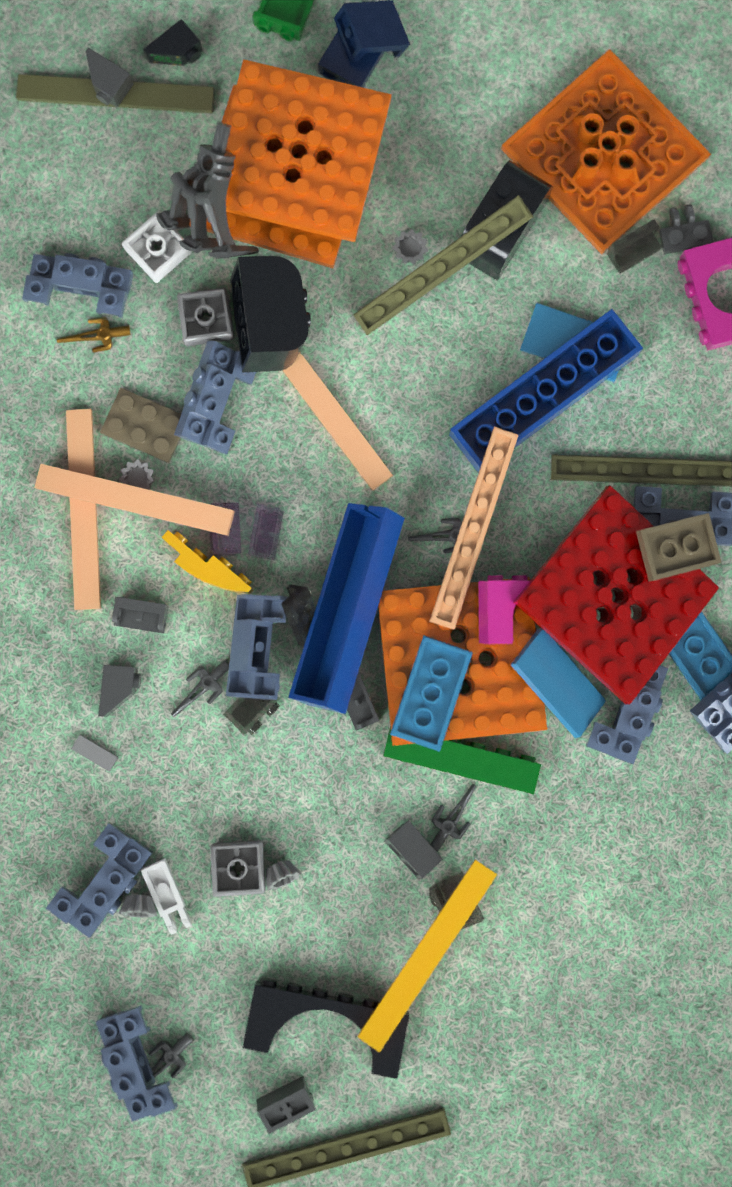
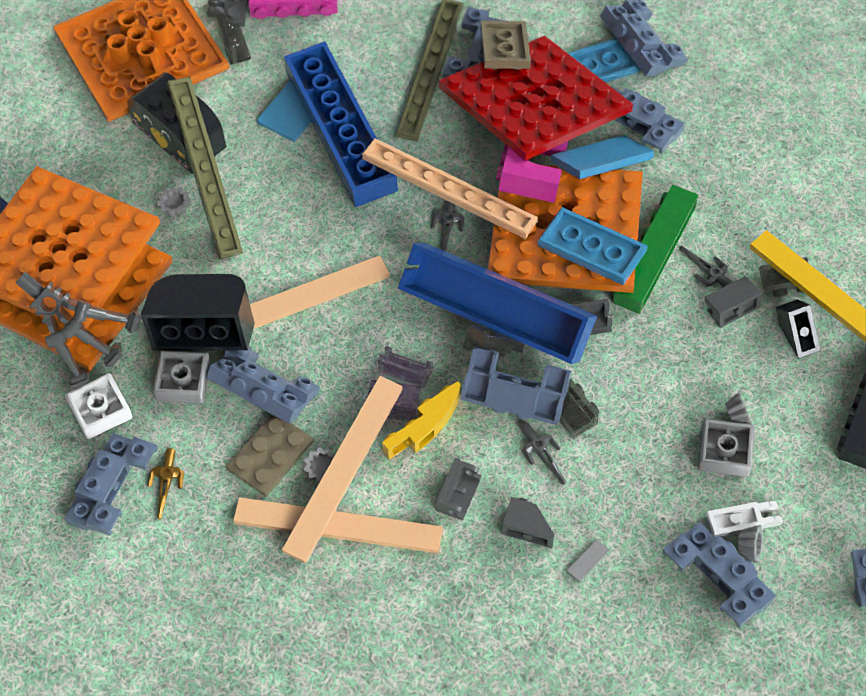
camera: 75 degrees left, 25 degrees down
none -> black slope [775,299,821,359]

